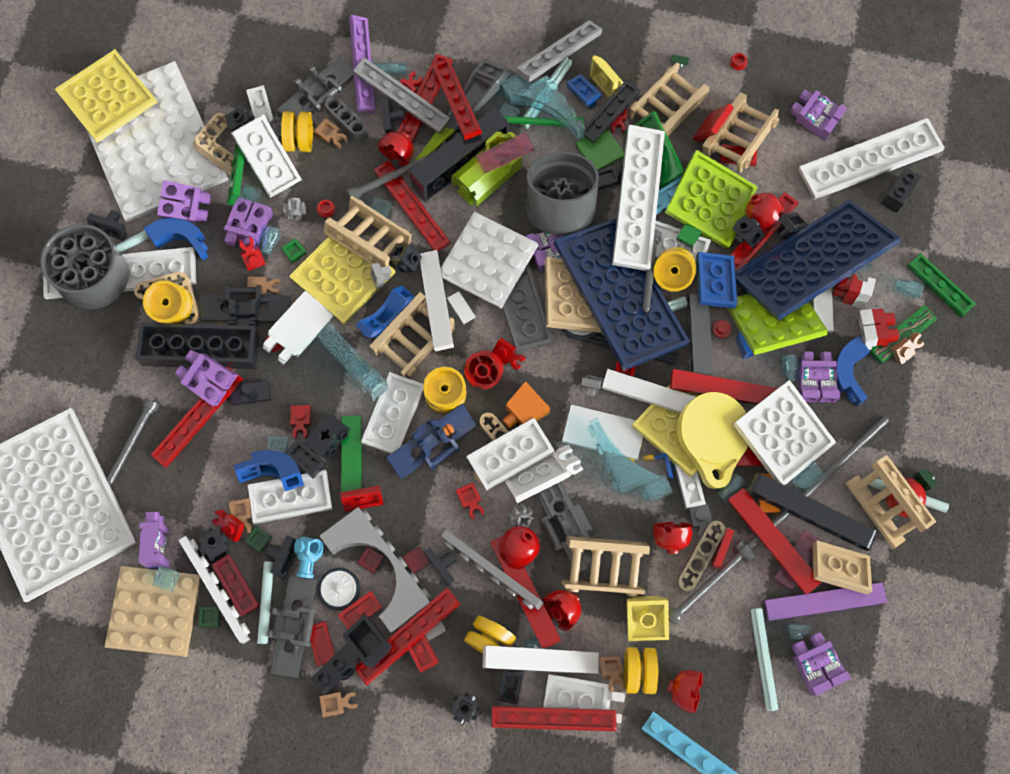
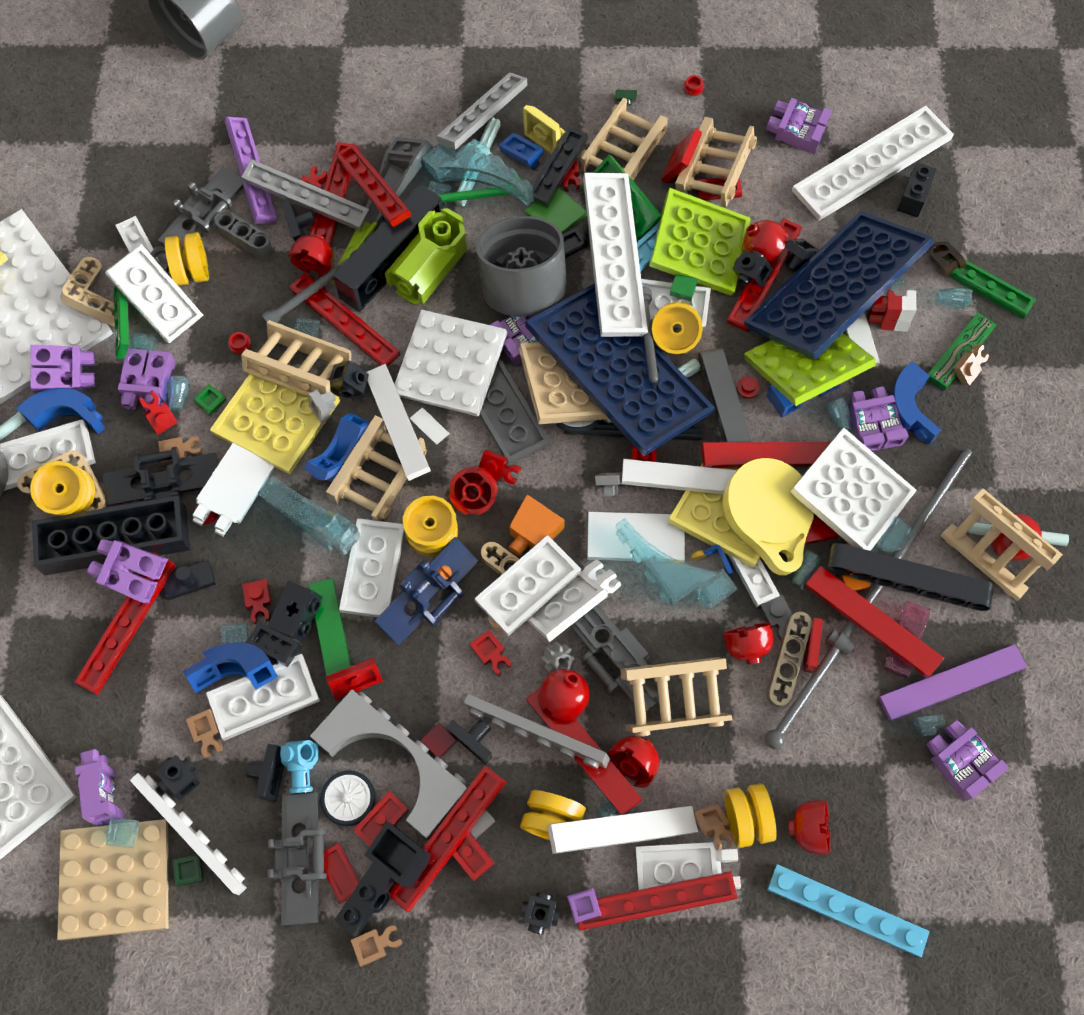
camera: 10 degrees left, 5 degrees down
dark grey piece [106,398,159,485] -> none
red plate [212,509,245,542] -> none
dark red plate [212,554,260,617] -> none
black brick [224,106,255,132] -> none
dark green tile [244,525,273,553] -> none
light aqua piece [257,562,274,644] -> none
light grey gear [283,198,306,220] -> none
medium nougat plate [314,118,347,149] -> none
dark red tile [357,546,385,574] -> none
clear light blue axle [373,61,407,75] -> none
clear pink plate [476,132,534,174] -> none
black tile [497,669,525,705] -> none
light yellow slope [626,596,669,641] -> none
blue plate [696,252,737,309] -> none
light aqua axle [750,608,778,711] -> none
tan plate [813,541,872,595] -> none
hips [858,308,899,350] -> none
dark green plate [913,468,938,492] -> none
none -> medium lavender tile [567,888,601,923]
none -> dark brown plate [929,241,967,277]

